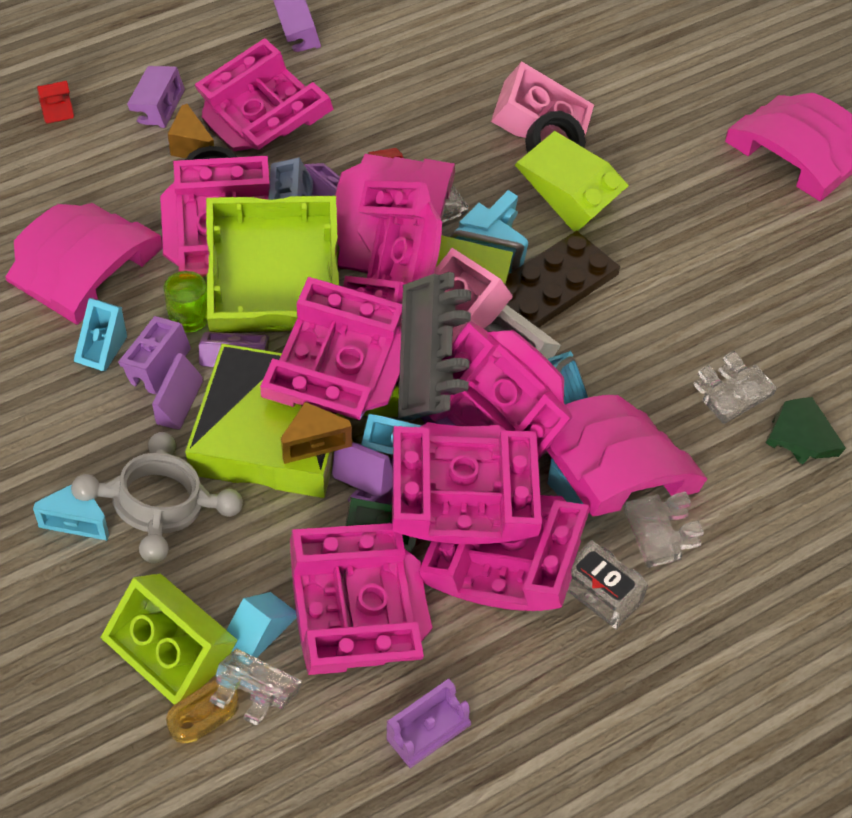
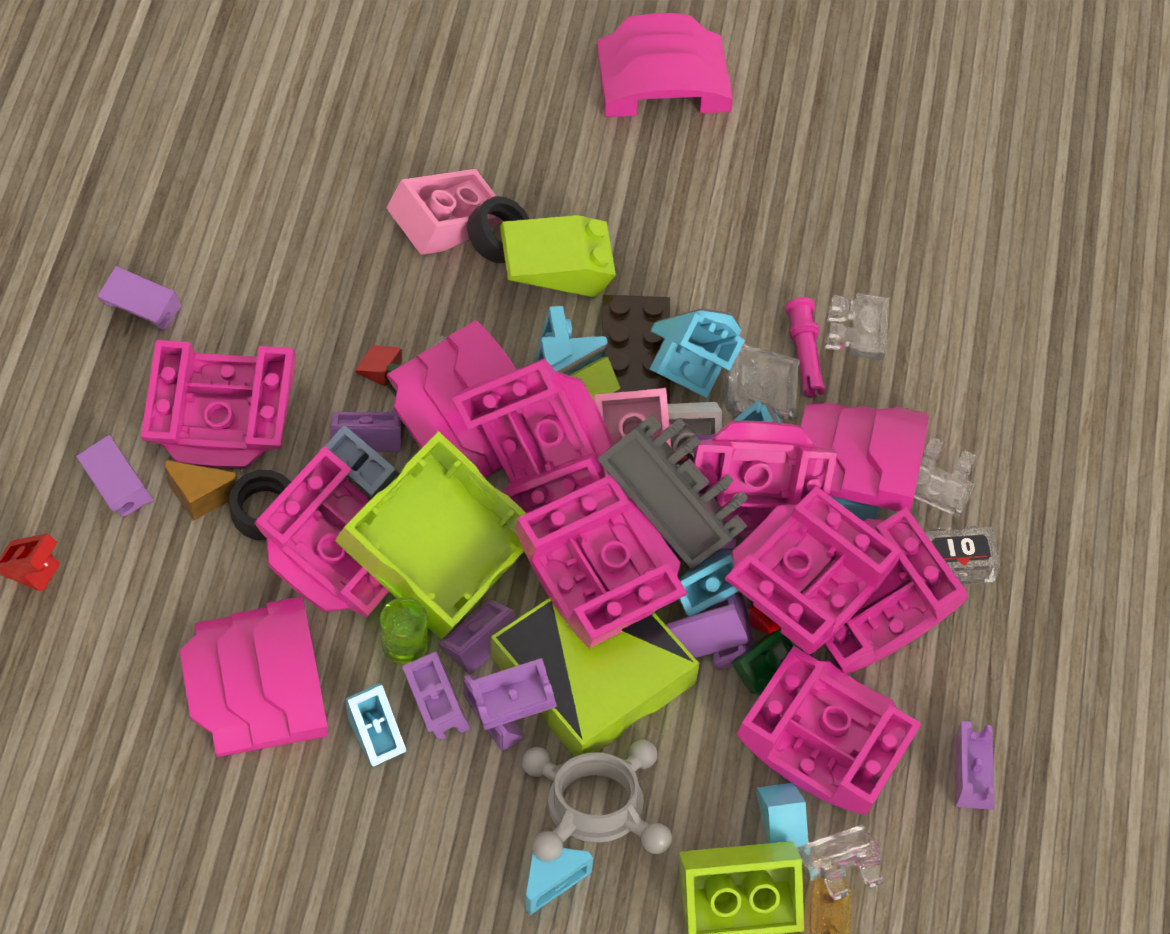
camera: 50 degrees left, 5 degrees up
pearl gold slope [281,402,352,464] -> none
dark green slope [765,397,846,465] -> none
none -> medium lavender hinge [469,658,557,730]
none -> medium azure piece [650,308,745,398]
none -> clear slope [724,344,800,421]
none -> dark pink pin [785,297,825,397]

